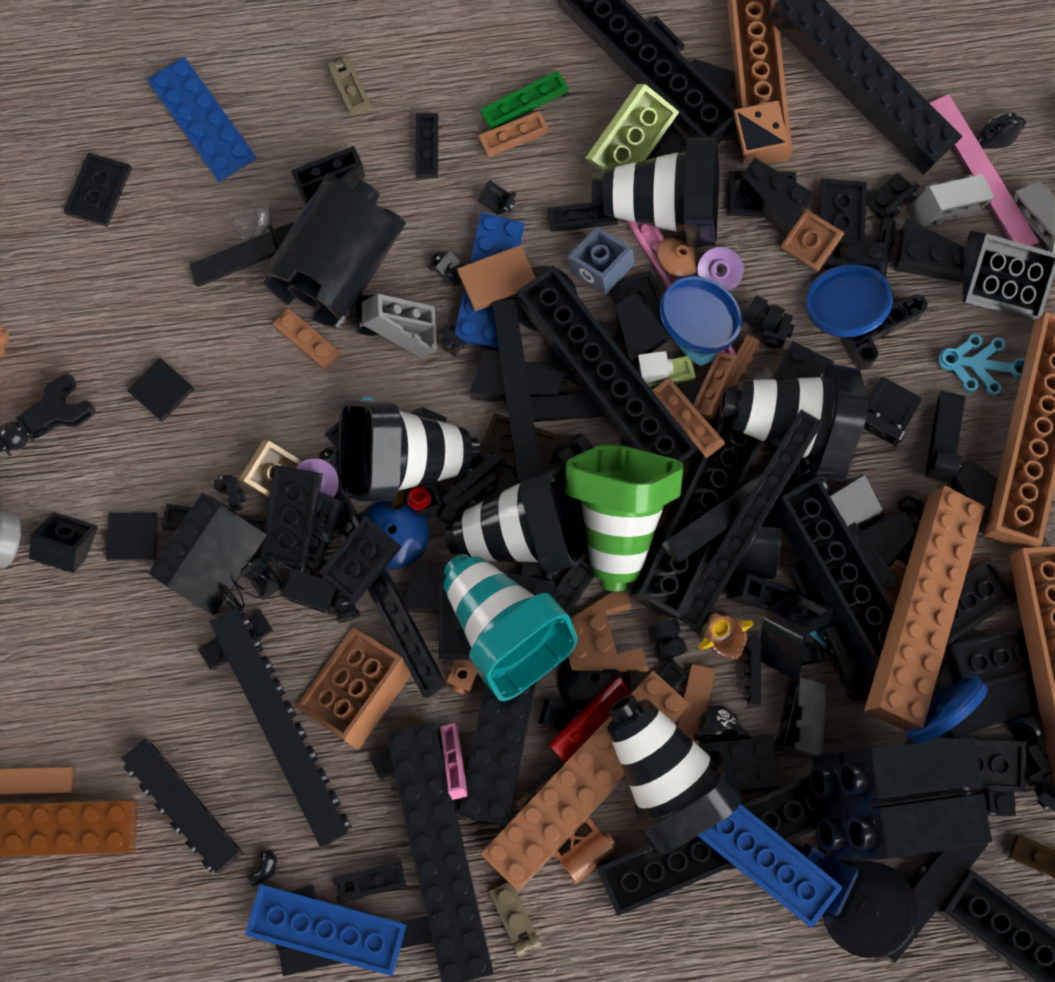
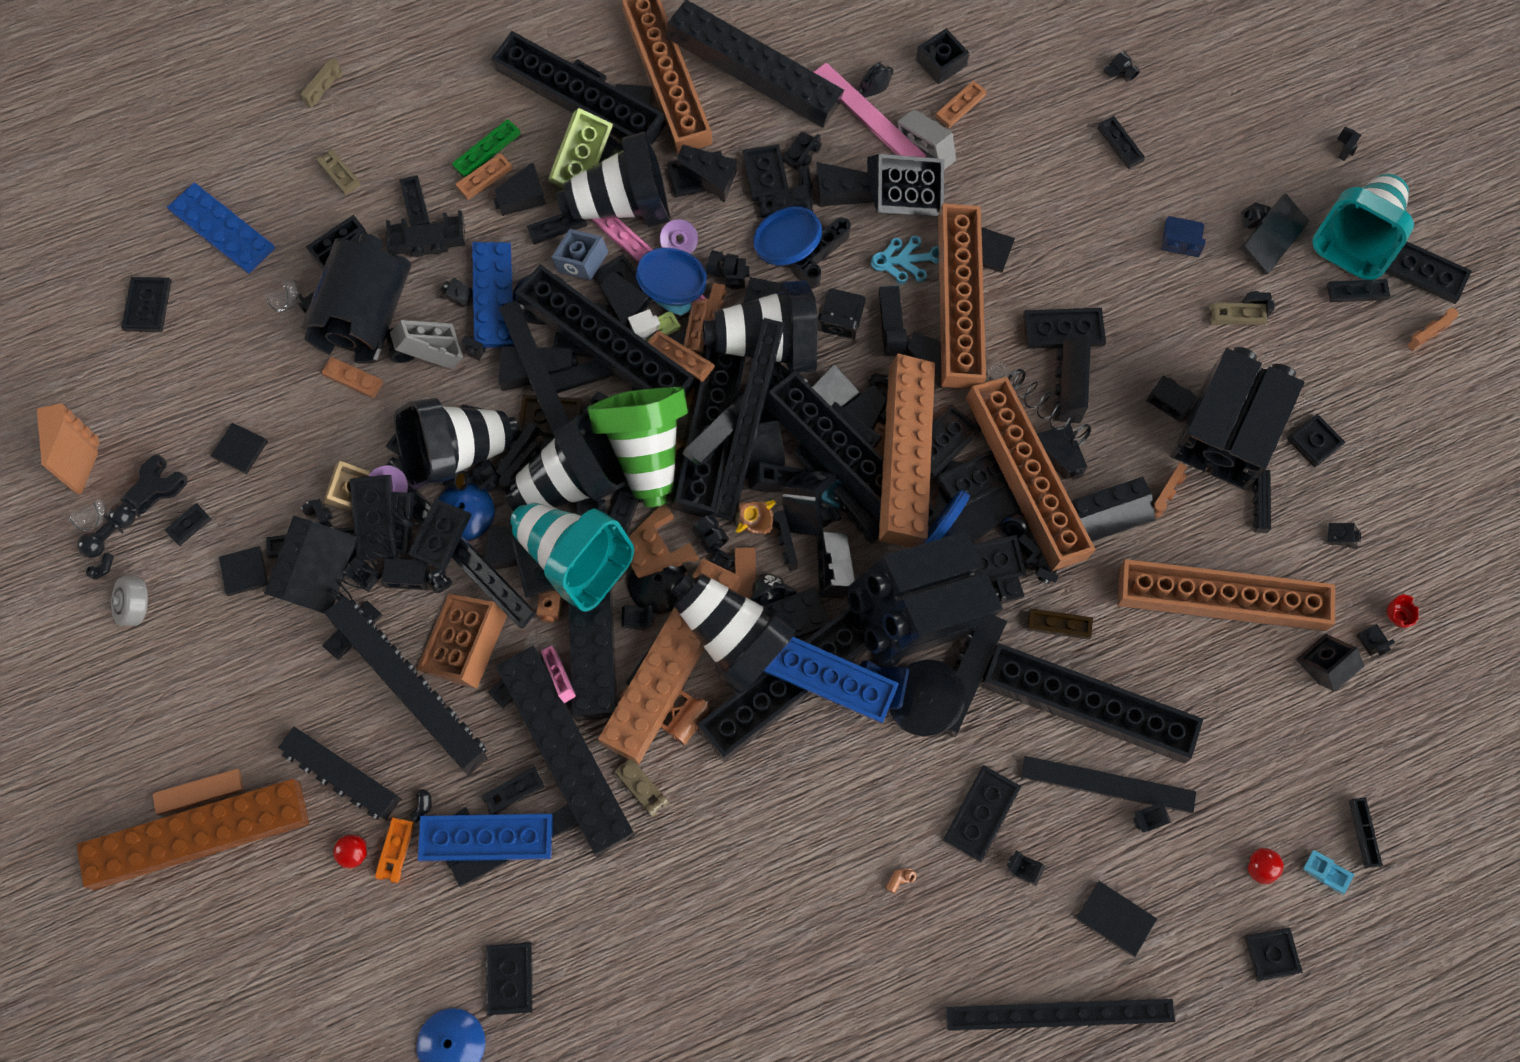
camera: 15 degrees left, 5 degrees down
black slope [29,512,98,573] -> none
black tile [189,231,278,287] -> none
red plate [407,487,431,510] -> none
nougat tile [457,245,535,312] -> none
black bracket [477,180,517,216] -> none
red tile [548,676,632,763] -> none
nougat dish [657,237,700,278] -> none
tile [733,101,789,156] -> none
nougat tile [780,209,844,272] -> none
light grey wedge [906,174,995,227] -> none
none -> black plate [165,503,212,546]
none -> red hair [333,834,367,869]
none -> orange plate [375,817,415,883]
none -> black bracket [386,210,466,257]
none -> black slope [493,163,546,216]

